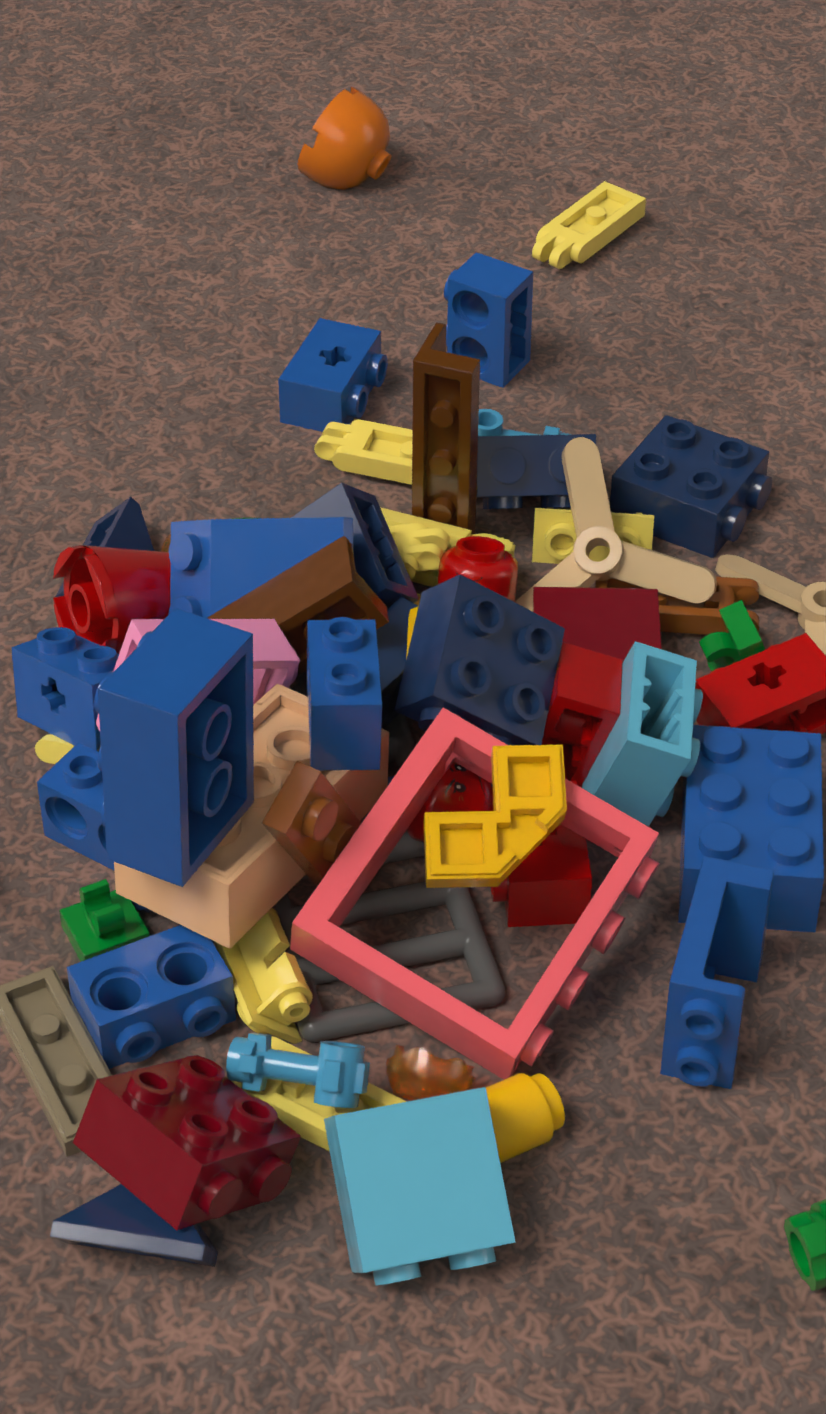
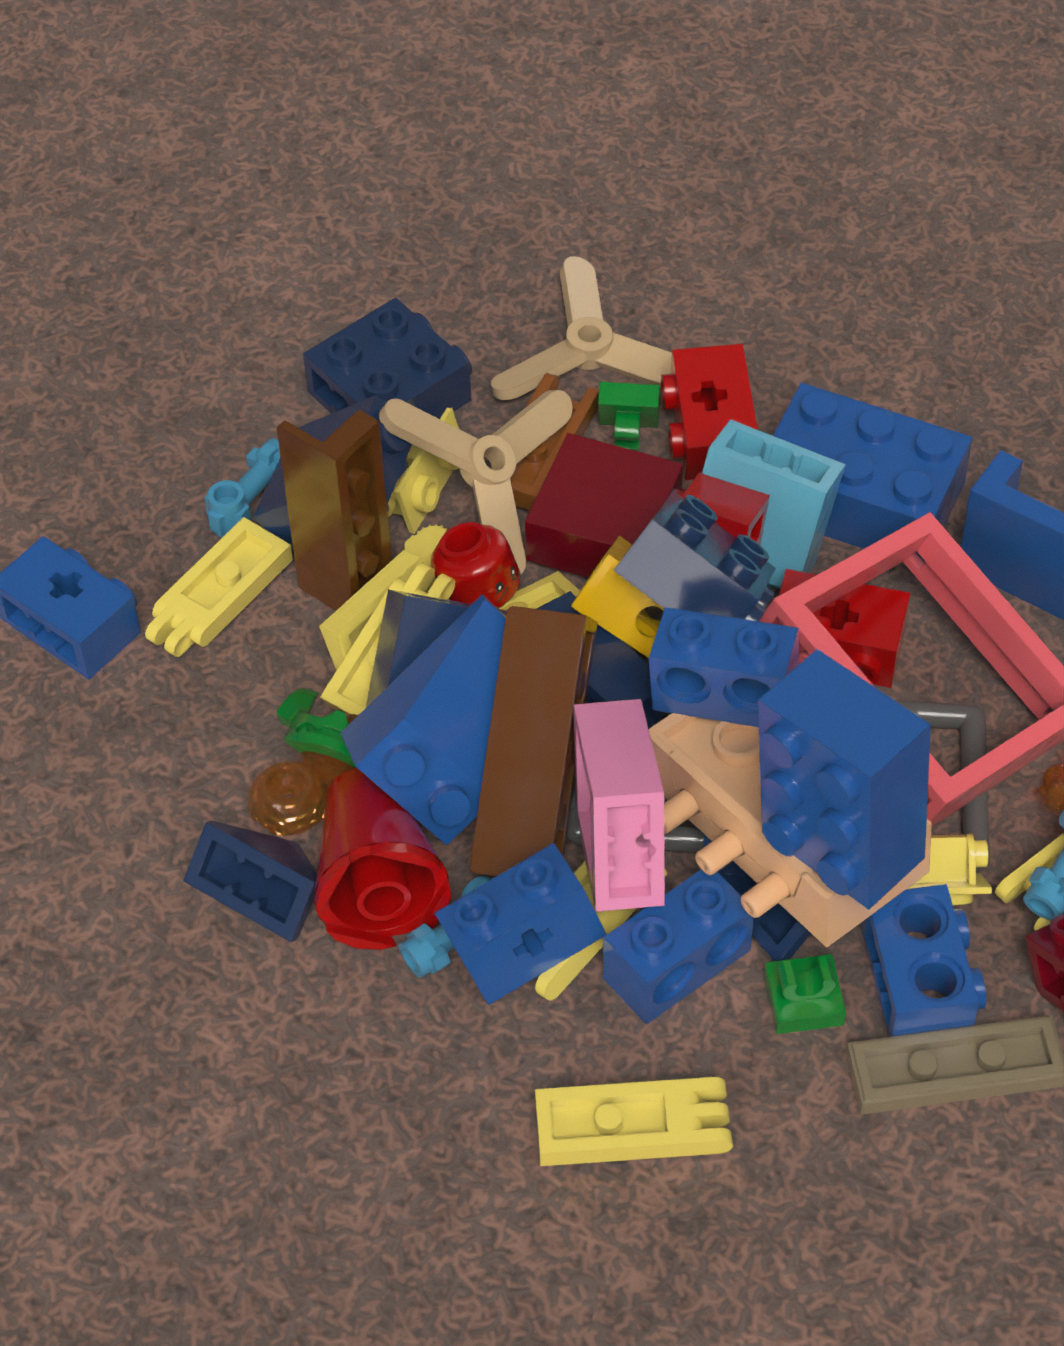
camera: 70 degrees left, 10 degrees up
yellow tile [424,745,567,888] -> none
blue brick [444,252,533,388] -> none

